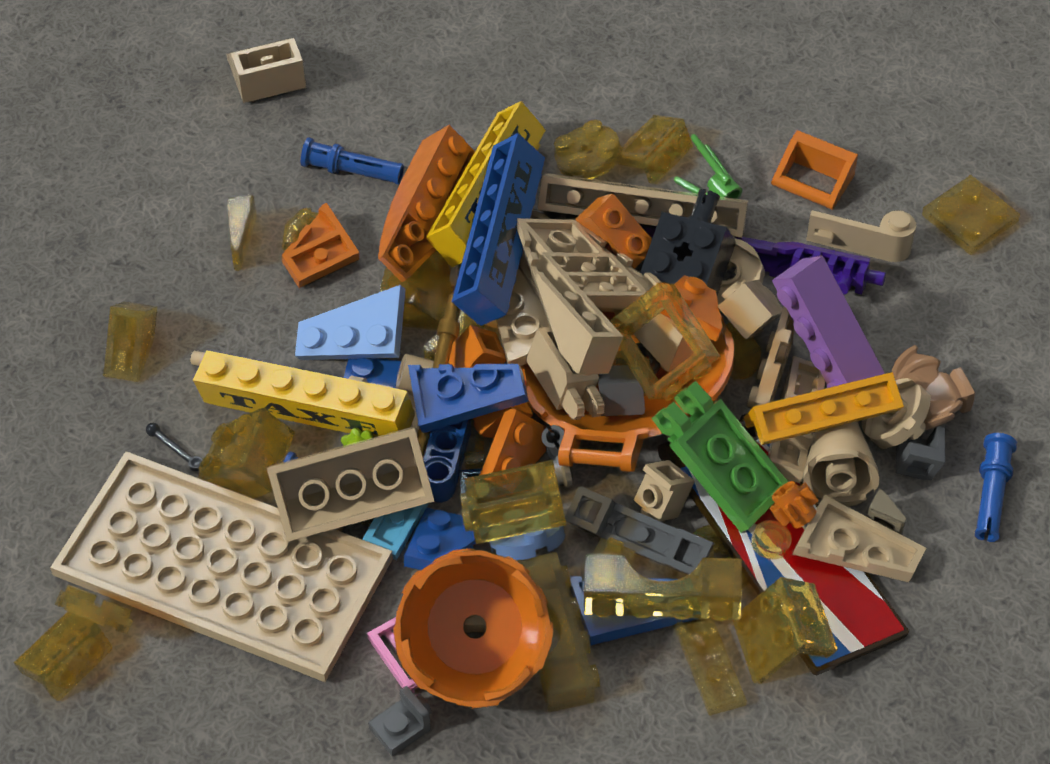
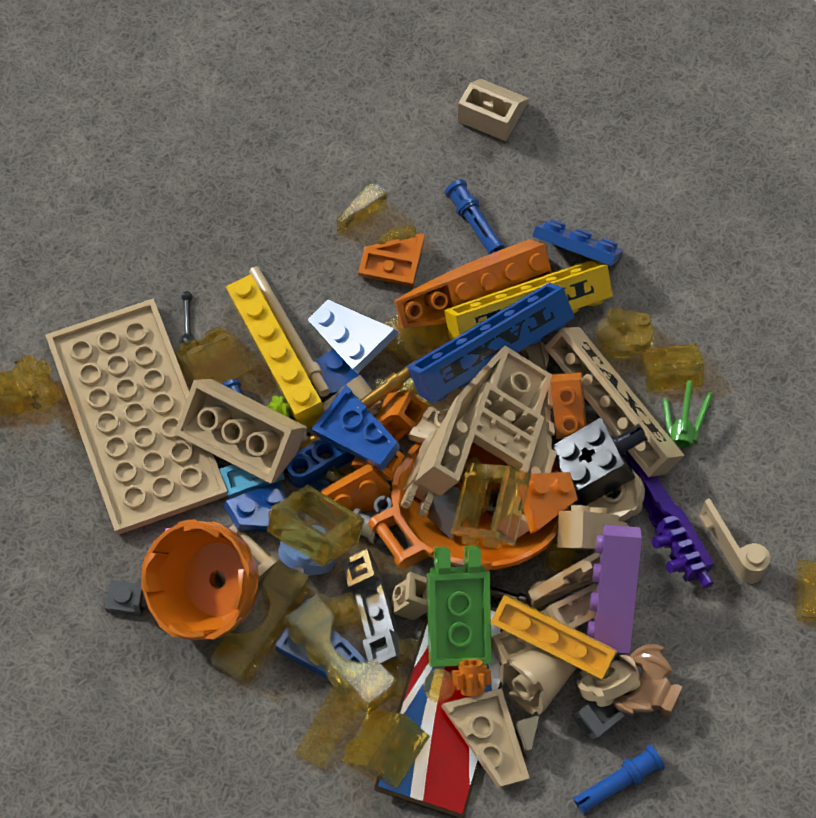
camera: 45 degrees right, 10 degrees up
clear yellow slope [103,301,158,382] -> none
orange tile [771,130,858,210] -> none
none -> blue plate [532,219,623,266]

